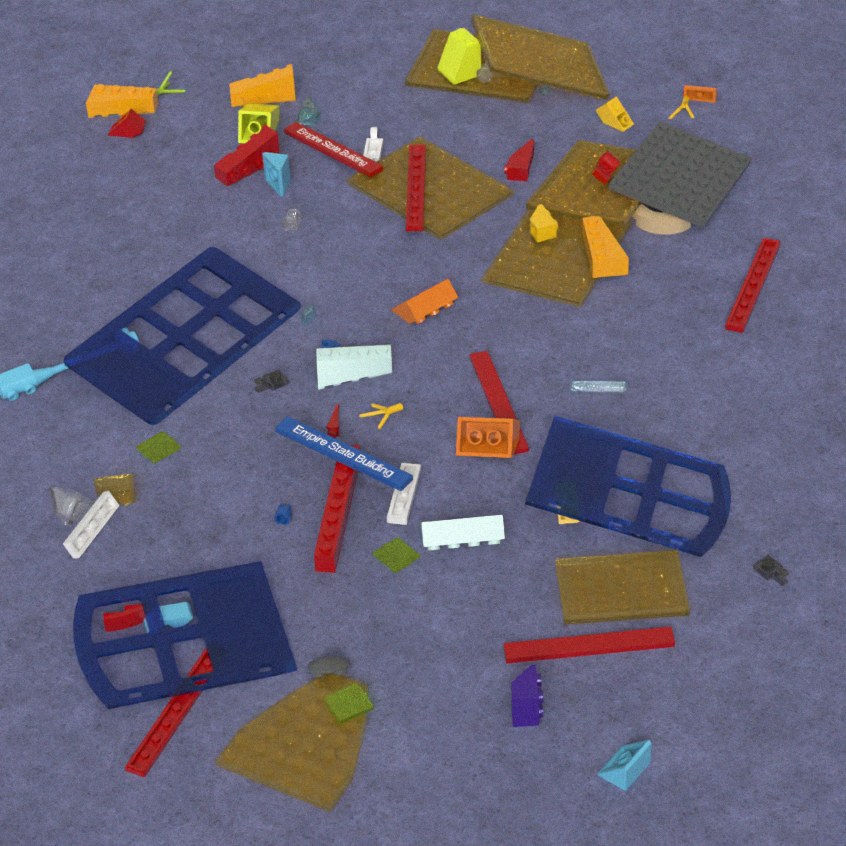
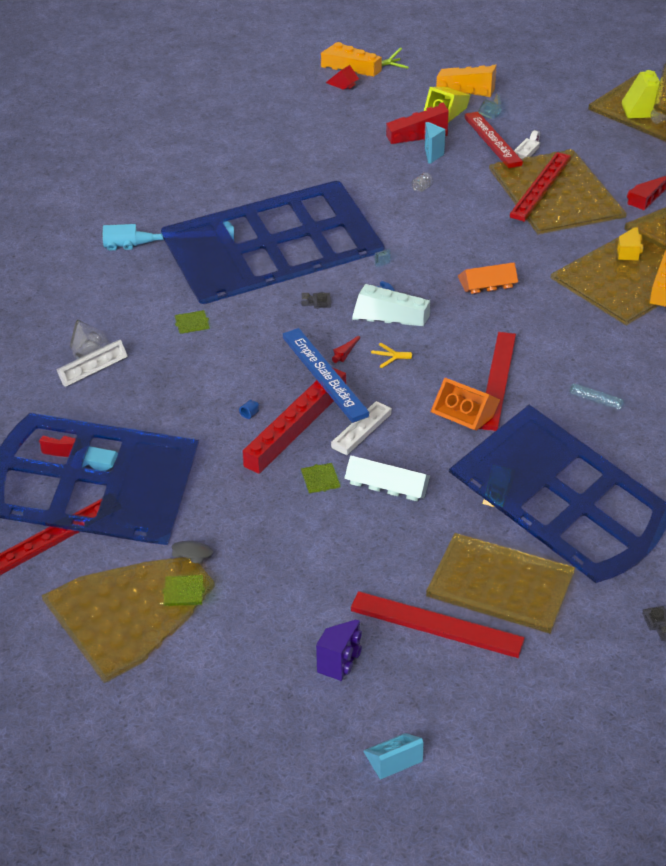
camera: 25 degrees right, 0 degrees up
clear yellow slope [94,473,136,505] -> none

